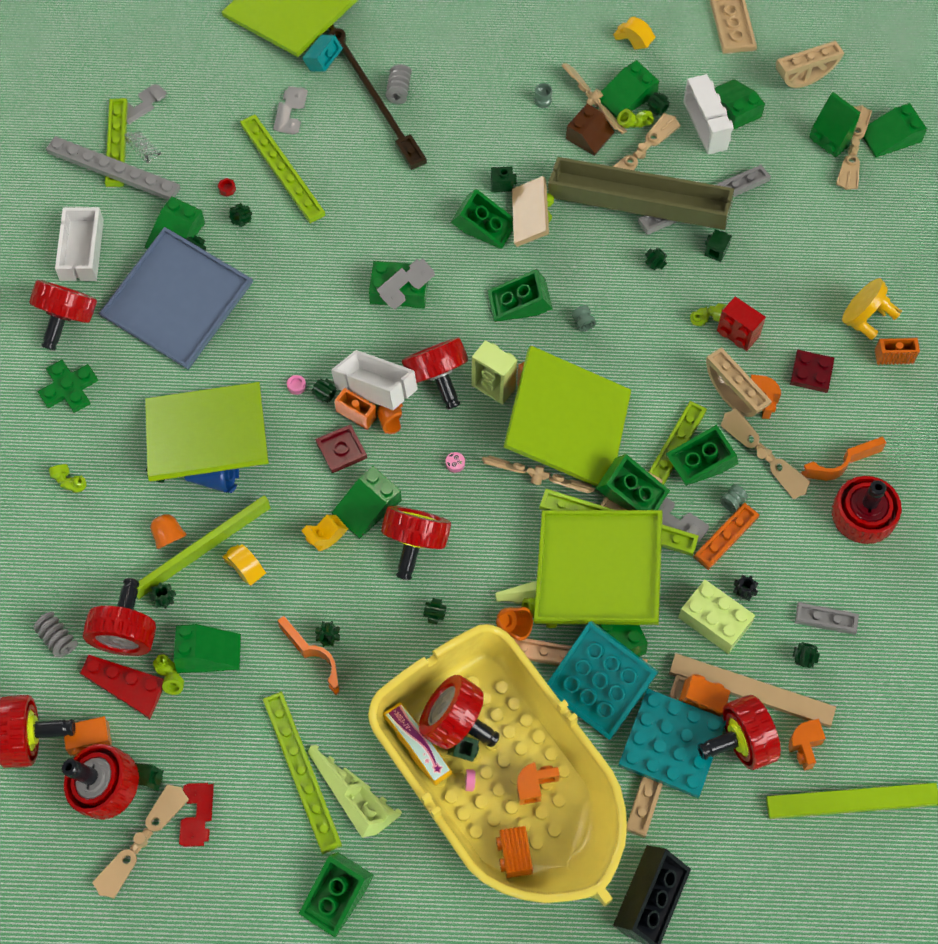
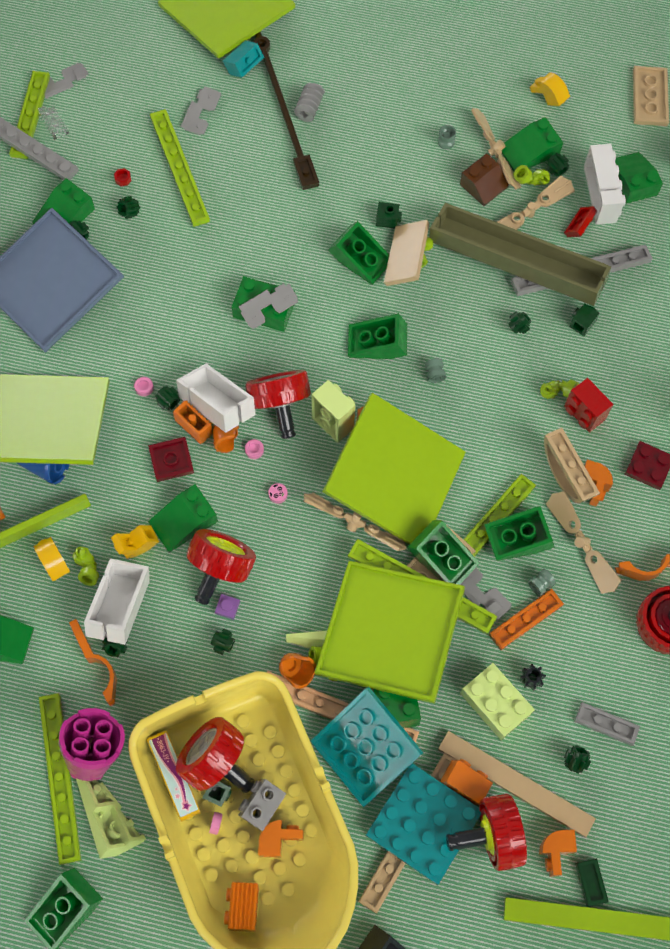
camera: 10 degrees right, 5 degrees up
none -> dark pink cone [59,708,125,781]
none -> lime arm [72,546,99,586]
none -> white piece [84,559,150,645]
none -> medium lavender plate [215,594,240,620]
none -> light grey brick [238,779,286,831]
none -> bright pink tile [245,439,264,459]
none -> red plate [564,206,597,238]
none -> dark green tile [575,858,609,907]

